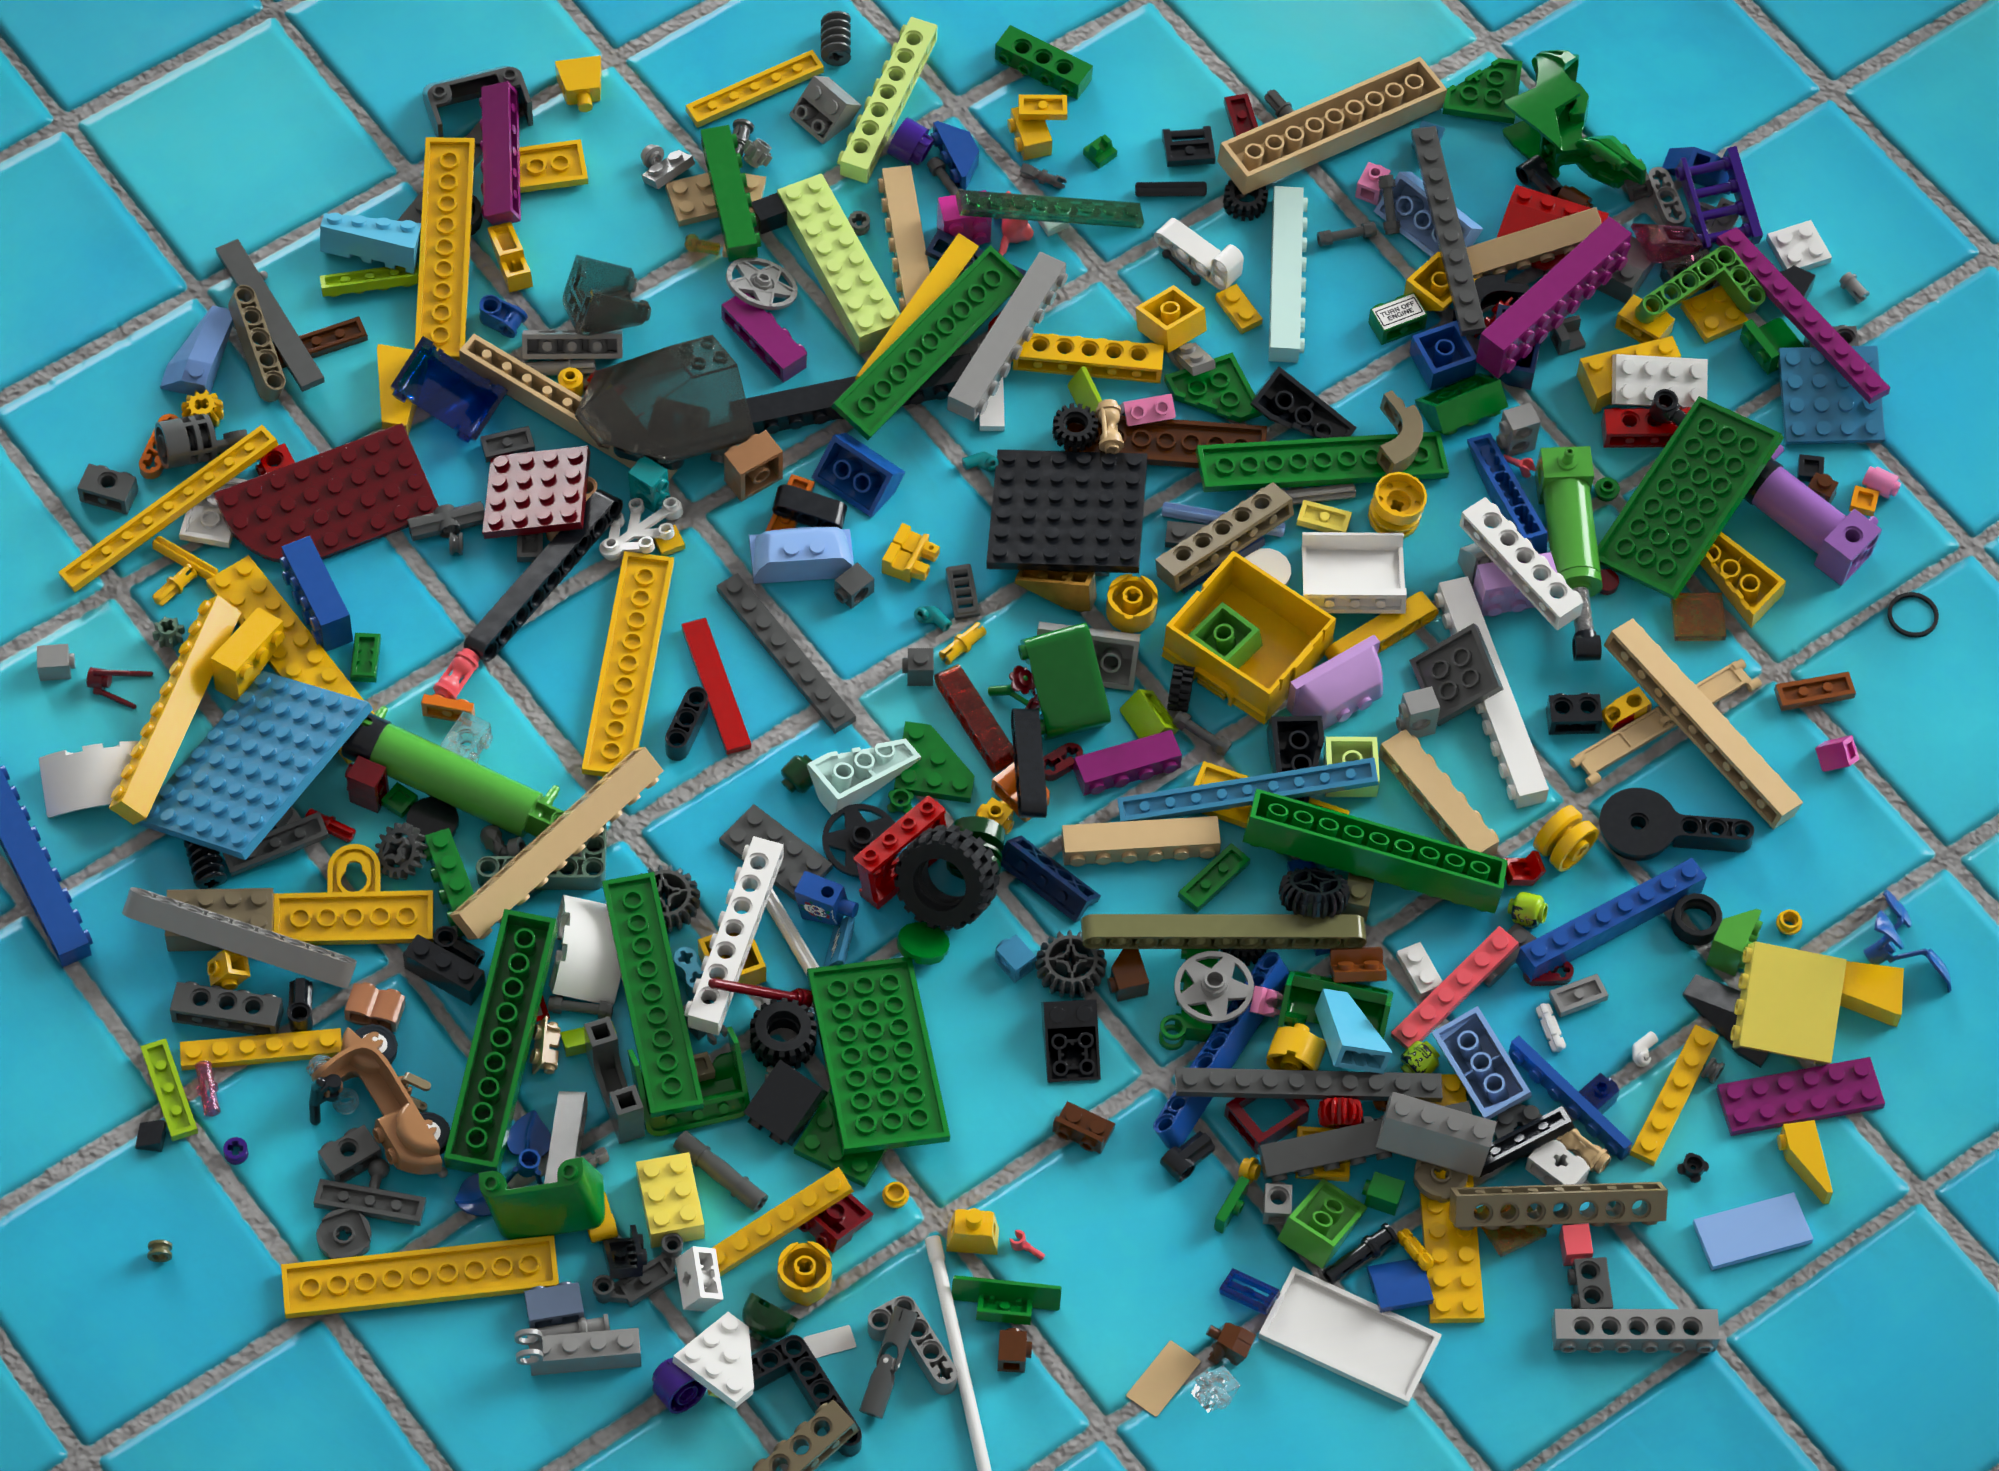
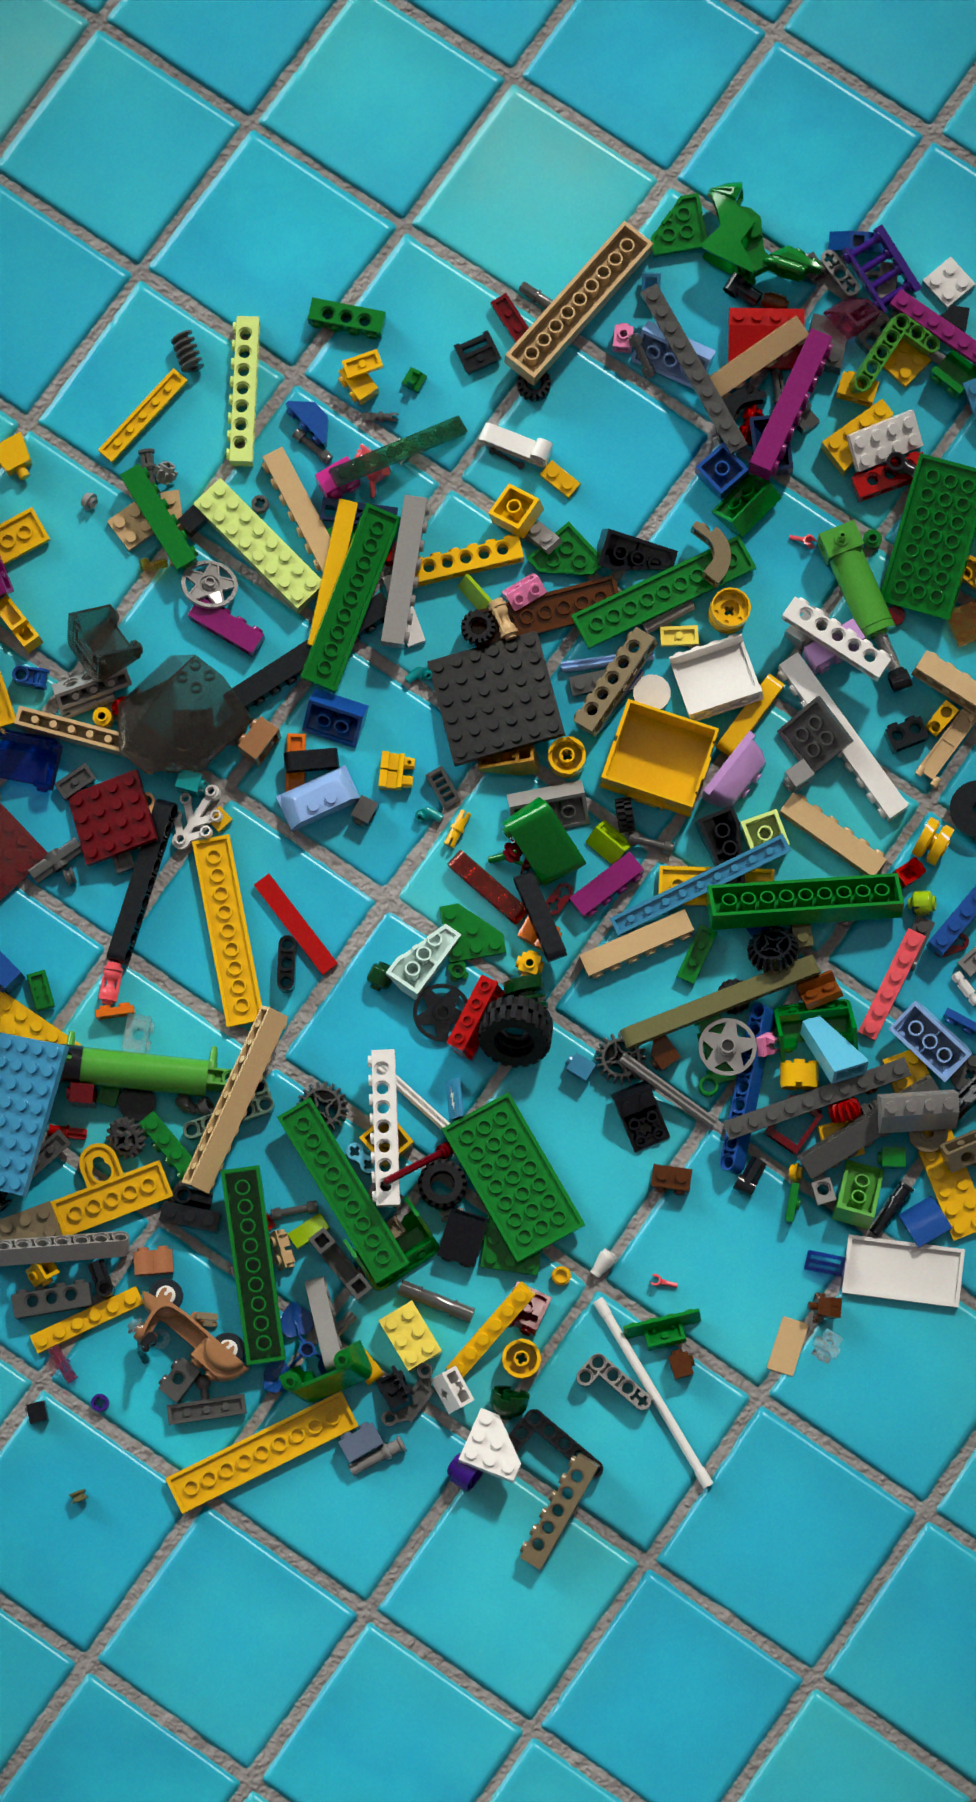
camera: 10 degrees left, 20 degrees up
lime plate [140,1038,198,1142] -> none
dark grey plate [316,1208,372,1259] -> none
light grey hinge [514,1328,641,1376] -> none
white panel [549,895,621,1005] -> none
light grey plate [641,149,695,189] -> none
dark grey plate [717,573,856,734] -> none
dark grey plate [719,804,833,902] -> none
light grey slope [789,76,862,144] -> none
blue torso [794,871,859,926] -> none
white sticker [803,1325,856,1358] -> none
dark grey piece [859,1306,918,1419] -> none
dark purple piece [887,117,934,166] -> none
green tile [897,922,950,965] -> none
dark grey brick [902,648,934,686] -> none
yellow torso [946,1208,999,1255] -> none
dark blue fence [1001,835,1101,922] -> none
black axle [1135,181,1207,197] -> none
bright green brick [1188,602,1263,669] -> none
light aqua brick [1269,186,1308,363] -> none
dark grey bar [1317,221,1377,247] -> none
brick [1368,293,1427,345] -> none
white plate [1396,942,1443,998] -> none
yellow axle [1397,1228,1434,1271] -> none
lime head [1400,1041,1440,1073] -> none
yellow slope [1404,251,1475,311] -> none
blue slope [1467,433,1548,554] -> none
light grey brick [1496,402,1541,457] -> none
none -> white cone [590,1248,617,1278]
none -> light grey axle [619,1053,716,1127]

